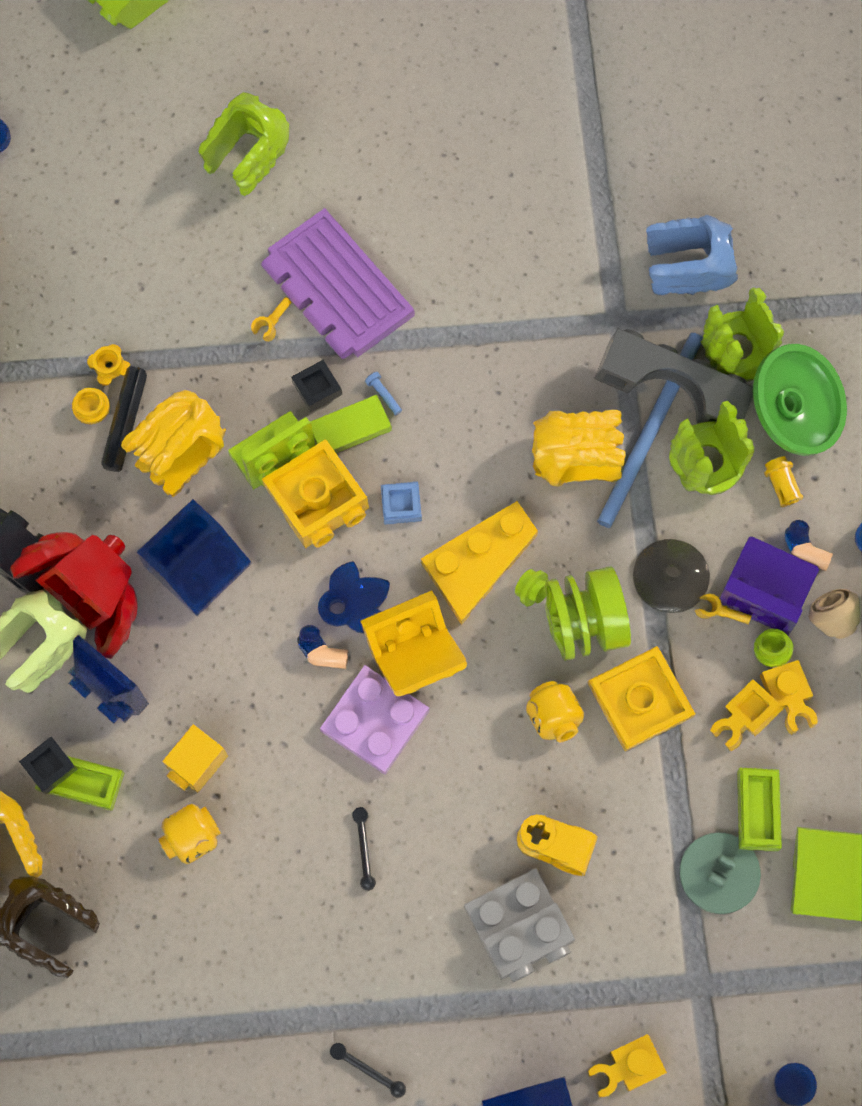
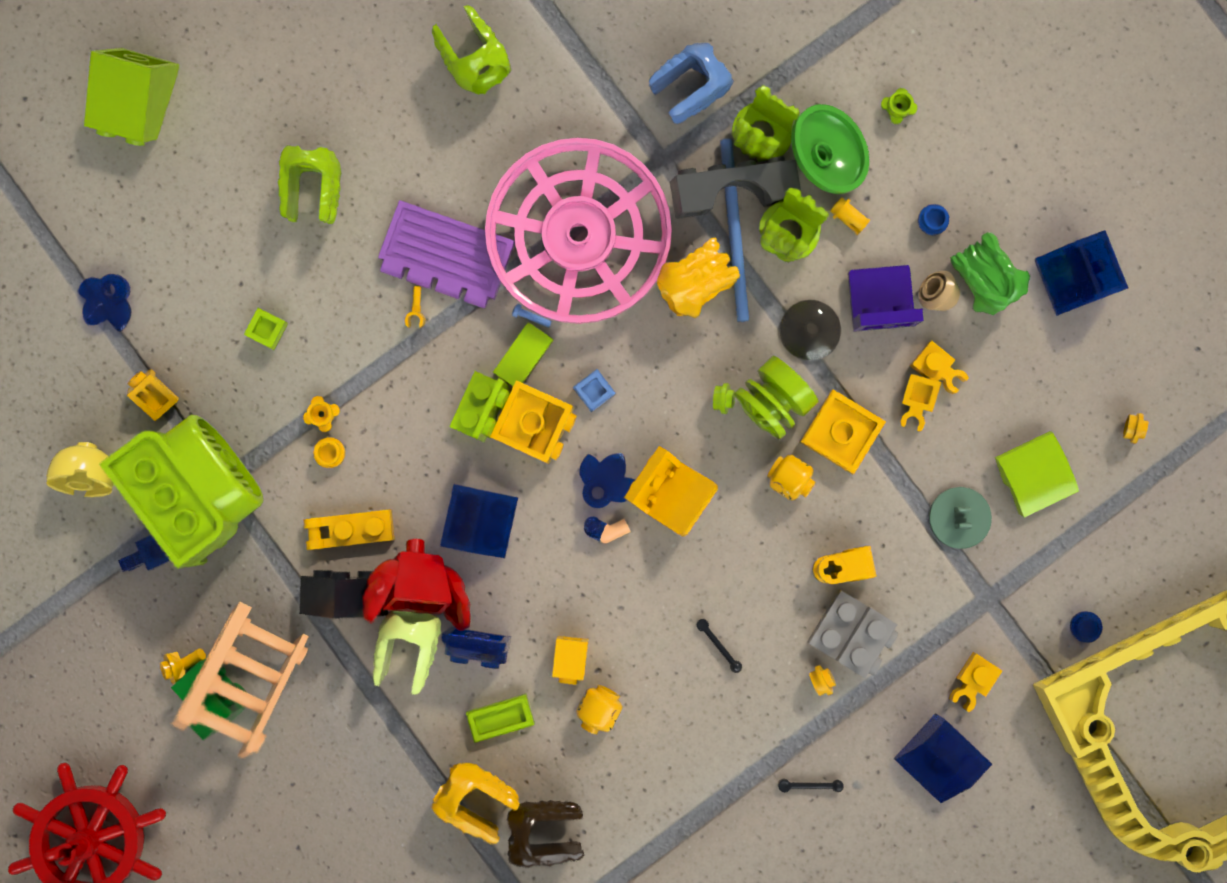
camera: 35 degrees left, 15 degrees up
black plate [19,736,78,795] -> none
black axle [101,366,147,472] -> none
yellow piece [121,390,226,497] -> none
black plate [291,360,342,412] -> none
lavender plate [320,665,430,775] -> none
yellow wing [421,501,538,625] -> none
yellow hand [695,593,752,625] -> none
lime tile [737,768,782,851] -> none
lime plate [754,629,793,667] -> none
arm [785,520,833,571] -> none
none -> lime plate [244,308,288,350]
none -> yellow plate [303,509,395,550]
none -> lime piece [432,5,512,95]
none -> bright pink dish [485,138,672,324]
none -> yellow plate [809,665,836,696]

